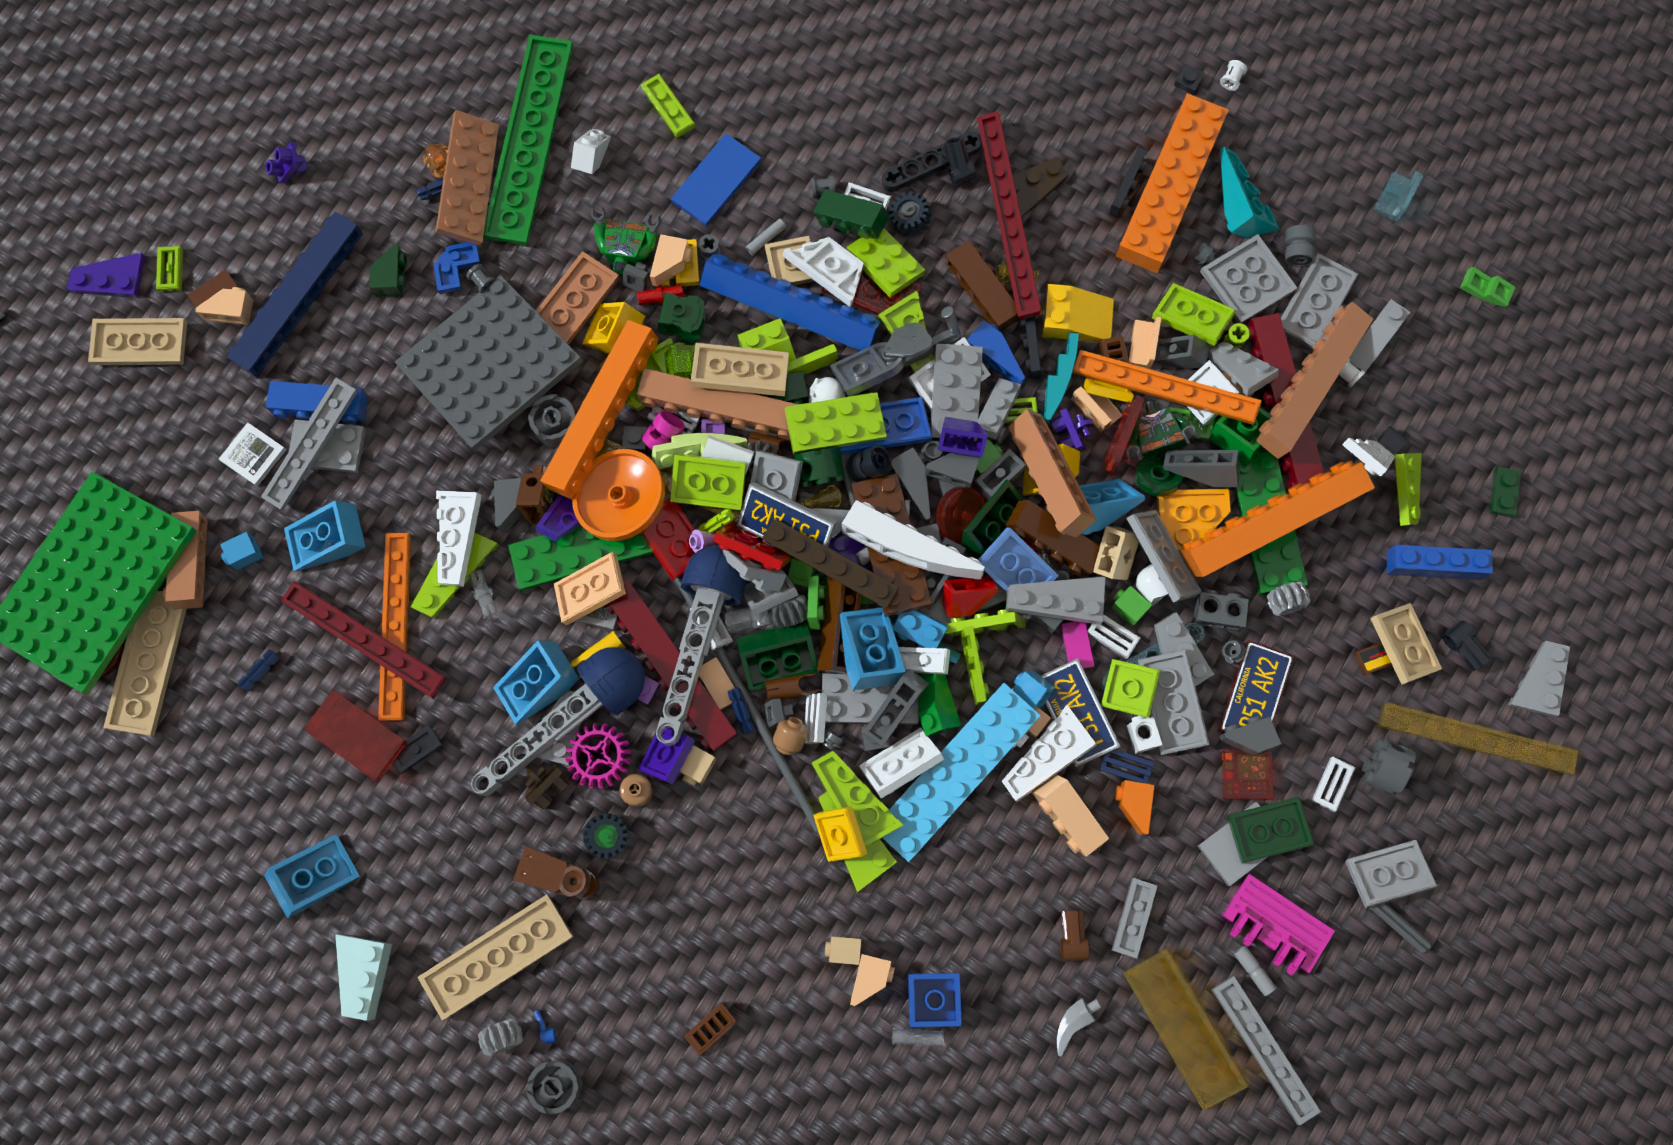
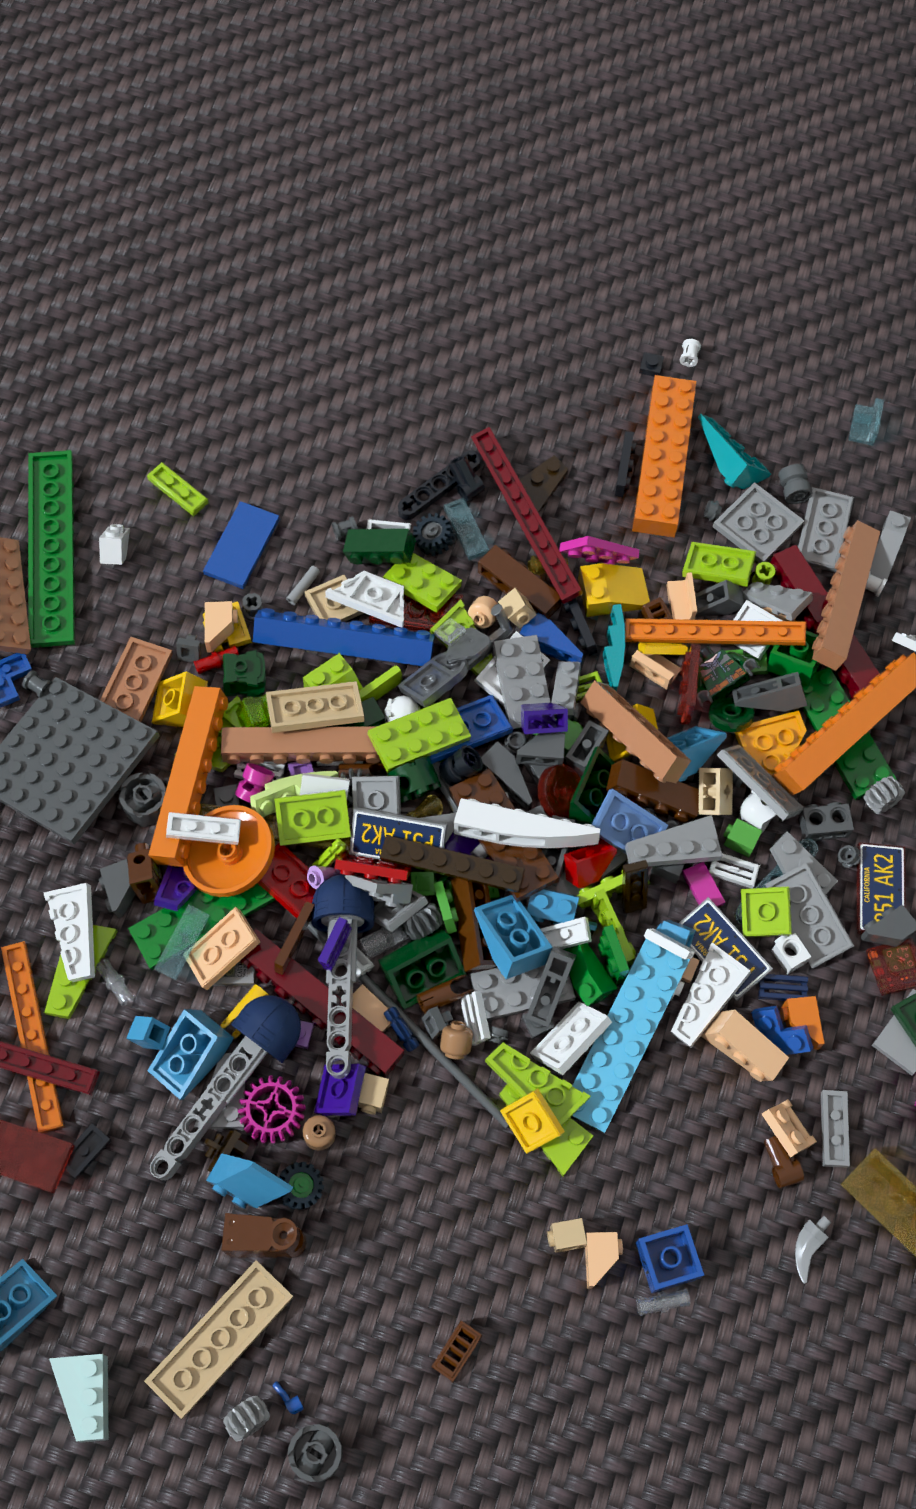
camera: 20 degrees left, 10 degrees down
torso [591,207,662,275] -> none
dark purple hips [1051,408,1093,452] -> none
none -> dark azure brick [126,1016,171,1050]
none -> clear light blue tile [154,904,210,980]
none -> white tile [166,812,241,845]
none -> dark azure slope [206,1153,293,1209]
none -> reddish brown tile [274,902,315,975]
none -> dark purple tile [318,917,352,972]
none -> clear tile [434,618,467,646]
none -> clear light blue tile [444,498,489,560]
none -> light nougat head [468,596,498,629]
none -> tan brick [498,588,537,629]
none -> dark pink plate [560,536,639,565]
none -> green plate [598,925,629,985]
none -> dark brown tile [622,860,649,914]
none -> white tile [644,928,695,959]
none -> blue plate [751,1006,813,1055]
none -> light nougat plate [762,1099,817,1157]

